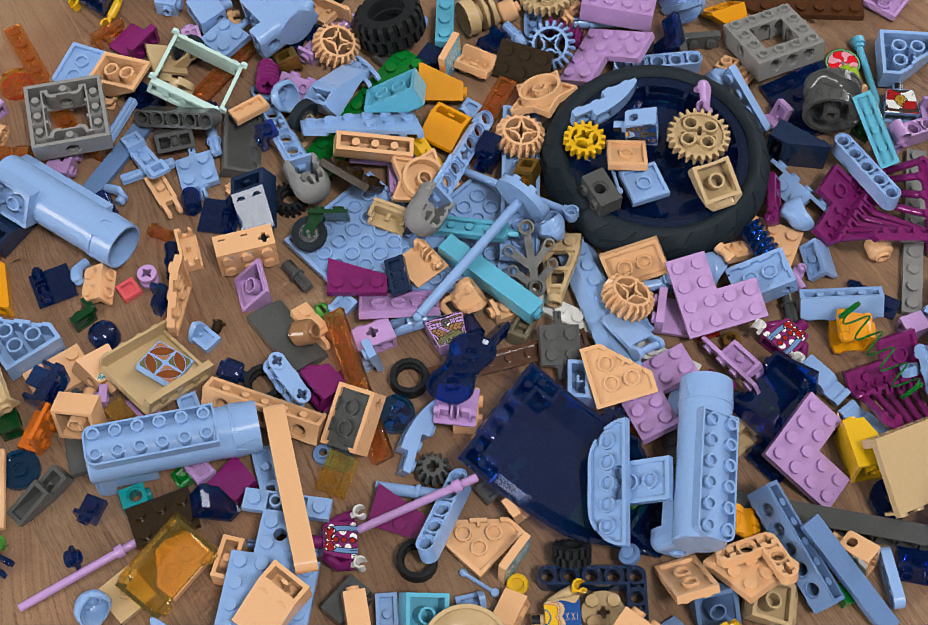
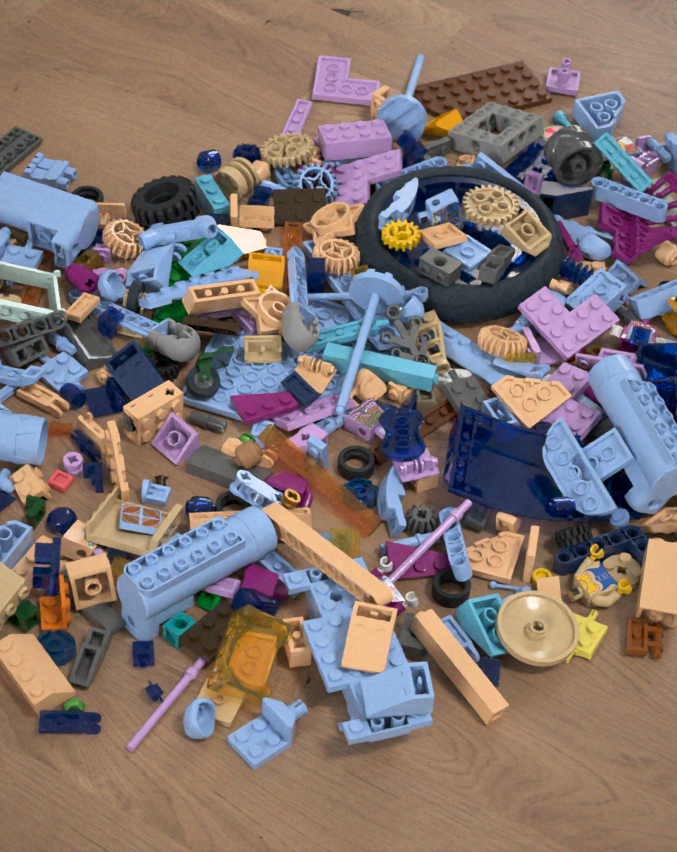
camera: 30 degrees left, 15 degrees down
piece [320,381,387,457] -> none
light nougat plate [599,235,668,282] -> none
lavender piece [693,80,713,113] -> none
none -> light blue plate [138,215,219,250]
none -> pearl gold bush [280,489,301,509]
none -> dark grey slope [477,244,516,285]
none -> clear yellow axle [504,351,537,363]
none -> clear blue brick [545,496,576,518]
none -> clear blue slope [629,325,652,347]

